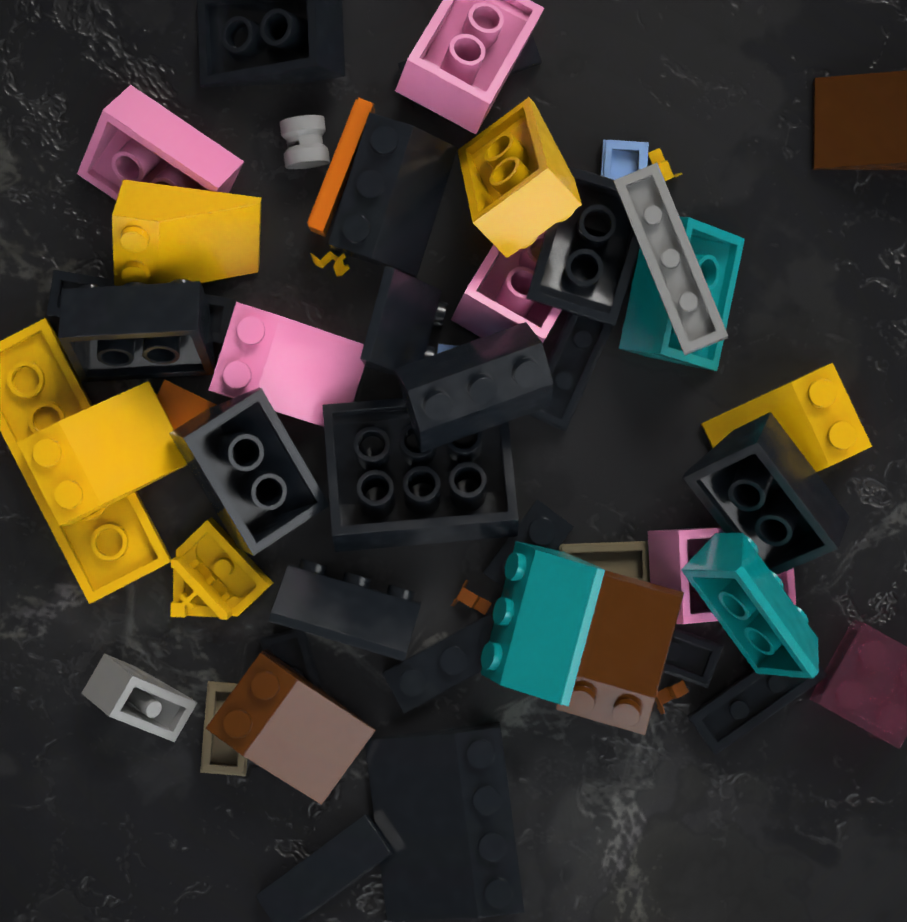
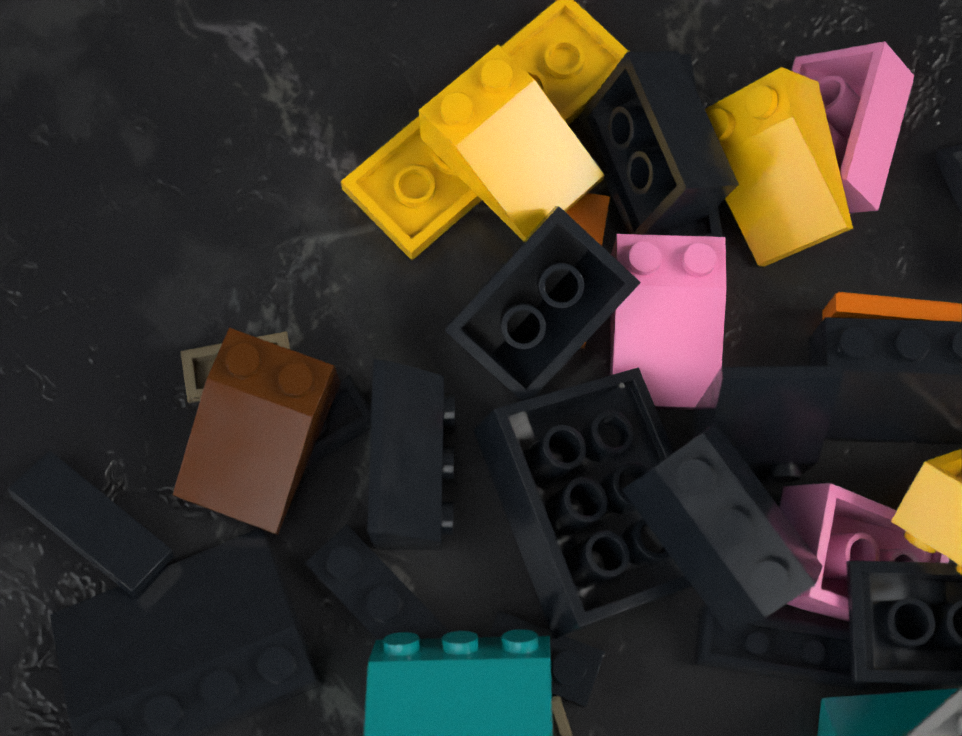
camera: 70 degrees right, 15 degrees down
light grey slope [81,653,197,742] -> none
yellow slope [170,517,274,620] -> none
light grey wheel [280,115,330,169] -> none
yellow piece [310,251,350,276] -> none
dark orange piece [451,580,492,615] -> none

